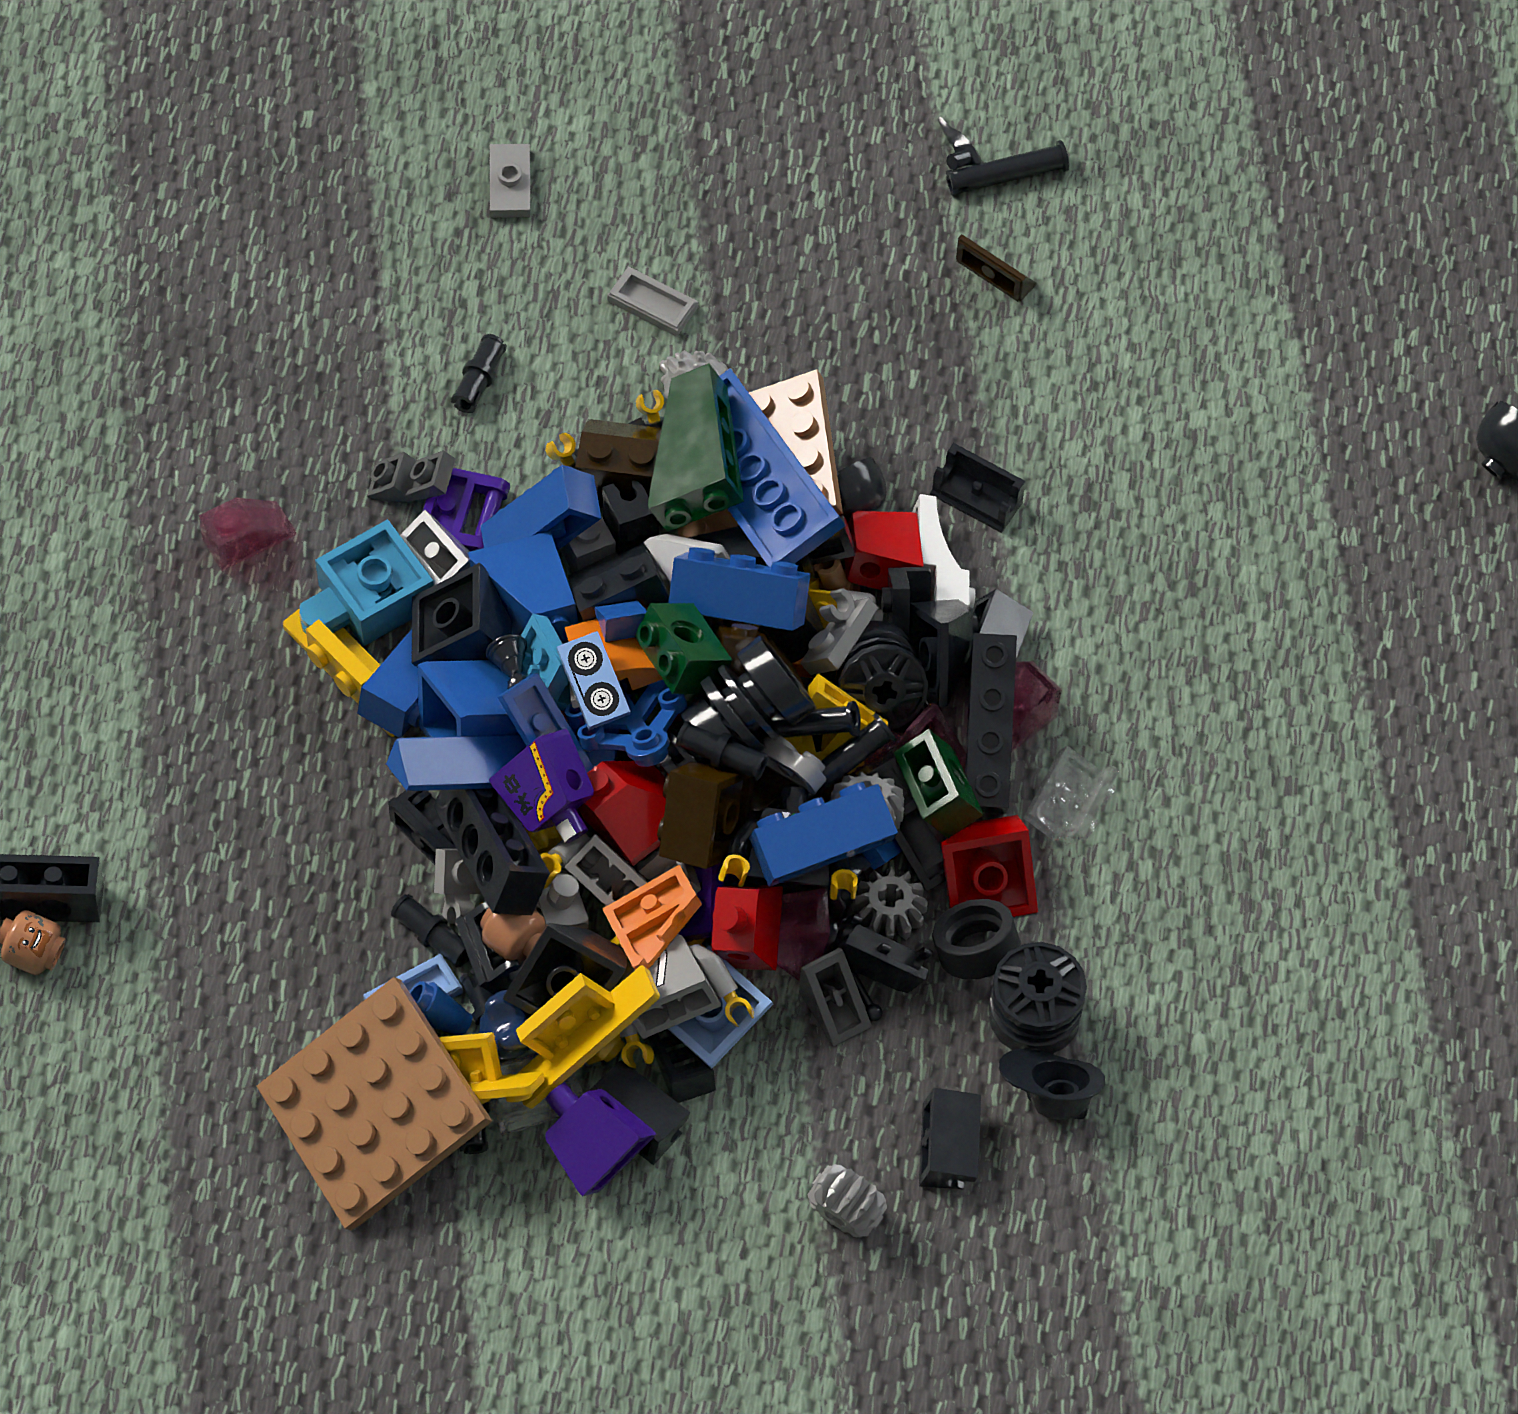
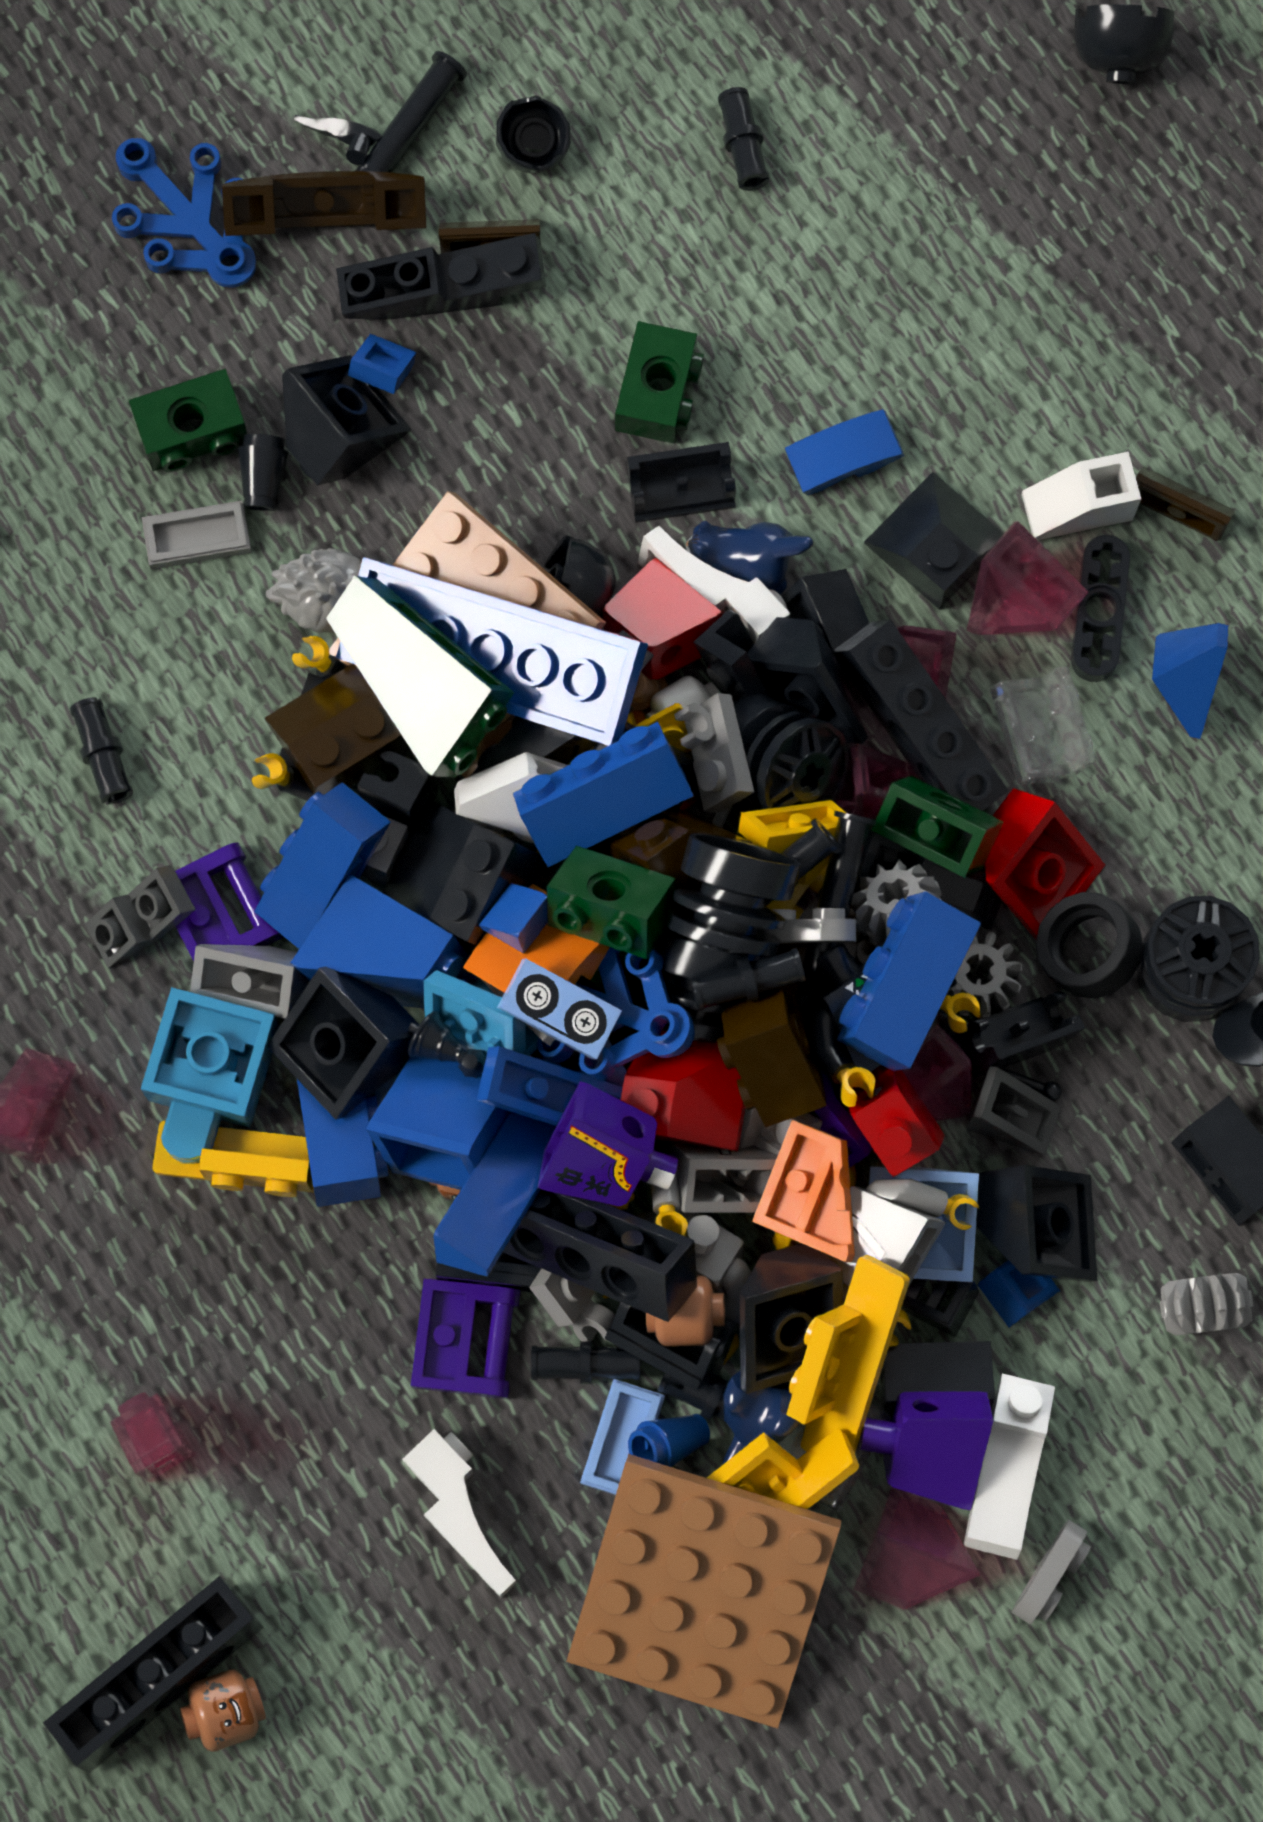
camera: 40 degrees left, 15 degrees up
none -> clear pink slope [110,1392,196,1482]
none -> blue plant [112,138,256,288]
none -> dark green brick [128,368,248,472]
none -> dark brown slope [222,171,426,236]
none -> black cone [238,434,289,511]
none -> black slope [282,355,411,486]
none -> black slope [336,233,546,319]
none -> blue tile [348,333,416,394]
none -> white slope [402,1429,517,1598]
none -> dark purple plate [411,1278,521,1399]
none -> black hair [496,95,571,173]
none -> dark green brick [615,321,704,444]
none -> dark blue animal [685,520,813,595]
none -> black pin [718,87,769,191]
none -> blue slope [785,409,905,496]
none -> clear pink slope [853,1487,980,1610]
none -> black slope [864,472,1008,610]
none -> white slope [964,1373,1055,1560]
none -> clear pink slope [966,521,1089,635]
none -> black slope [976,1165,1098,1282]
none -> blue slope [977,1260,1060,1328]
none -> light grey plate [1011,1519,1091,1625]
none -> white slope [1021,452,1141,541]
none -> black beam [1071,535,1130,682]
none -> dark brown slope [1136,467,1235,541]
none -> blue slope [1152,623,1228,739]

